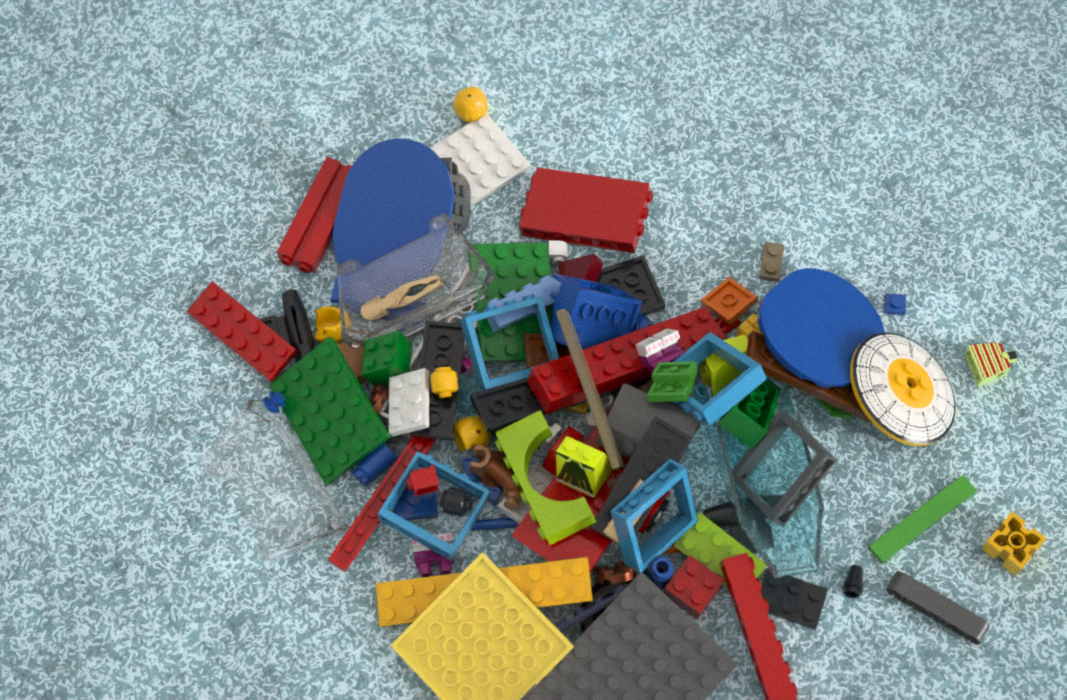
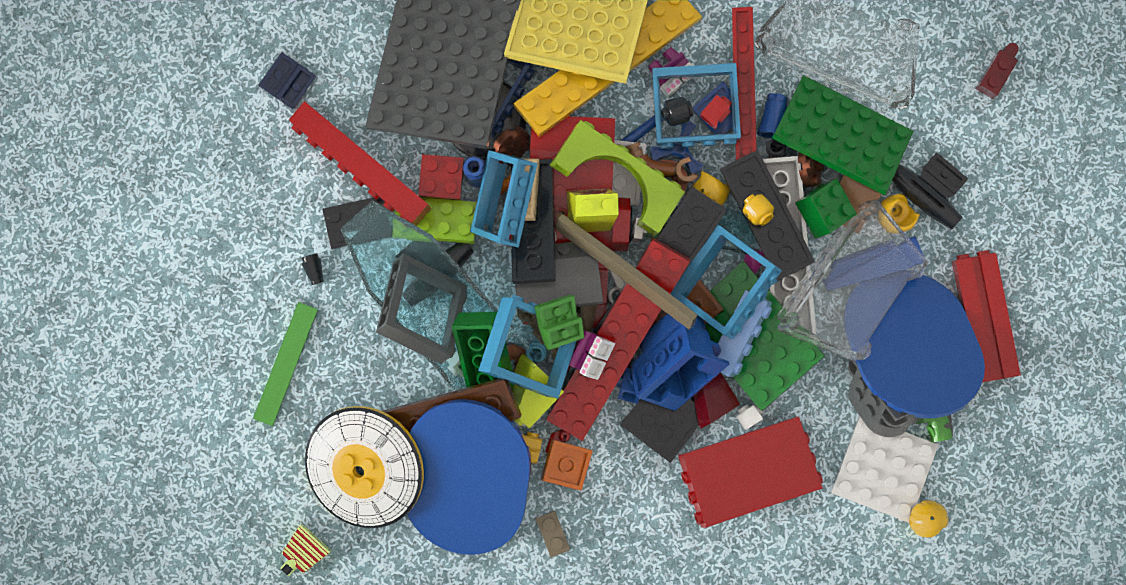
camera: 145 degrees right, 20 degrees up
red plate [186,281,298,382] -> none
blue wheel [263,391,286,413] -> none
tan arm [360,275,444,320] -> none
white plate [389,368,429,436] -> none
blue plate [885,293,906,315] -> none
dark grey beam [886,571,990,645] -> none
yellow brick [981,511,1047,576] -> none
none -> dark red brick [975,43,1019,99]

